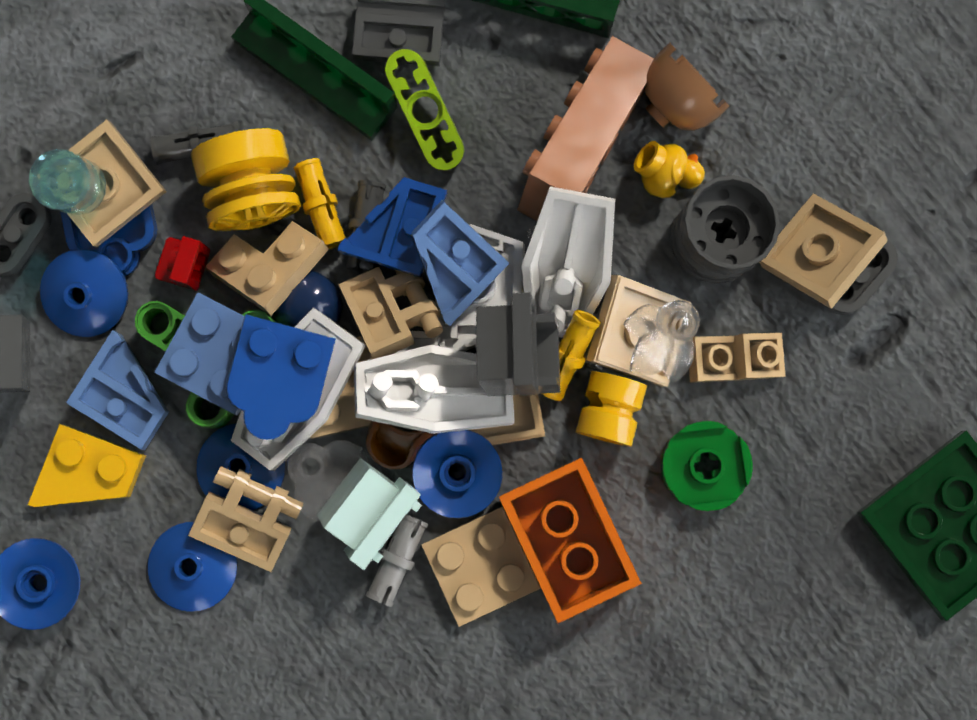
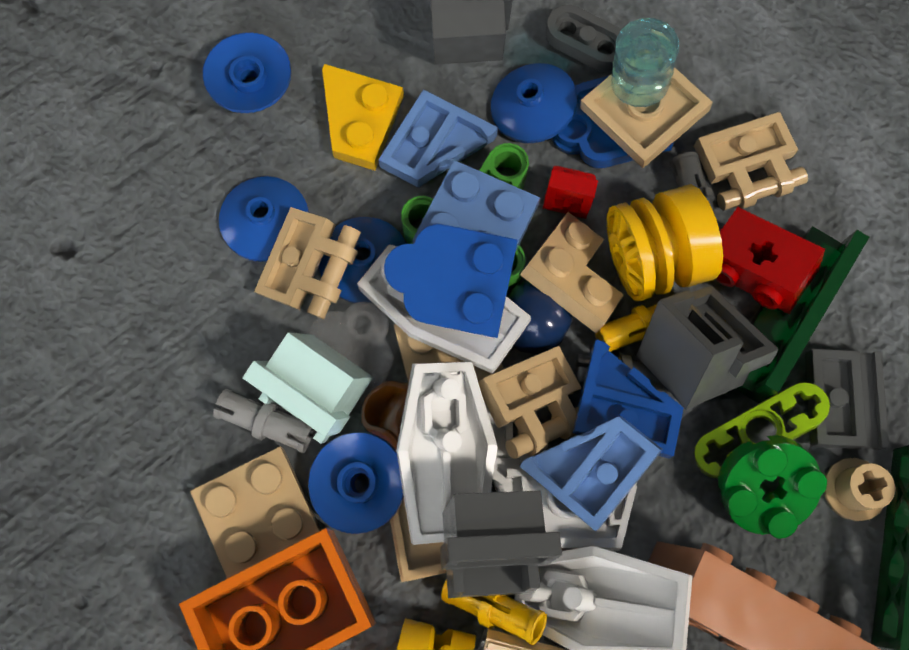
camera: 85 degrees right, 10 degrees down
none -> dark grey plate [636,286,779,410]
none -> tan plate [694,112,808,211]
none -> red brick [715,207,825,314]
none -> green plate [718,435,827,539]
none -> tan piece [824,458,896,522]

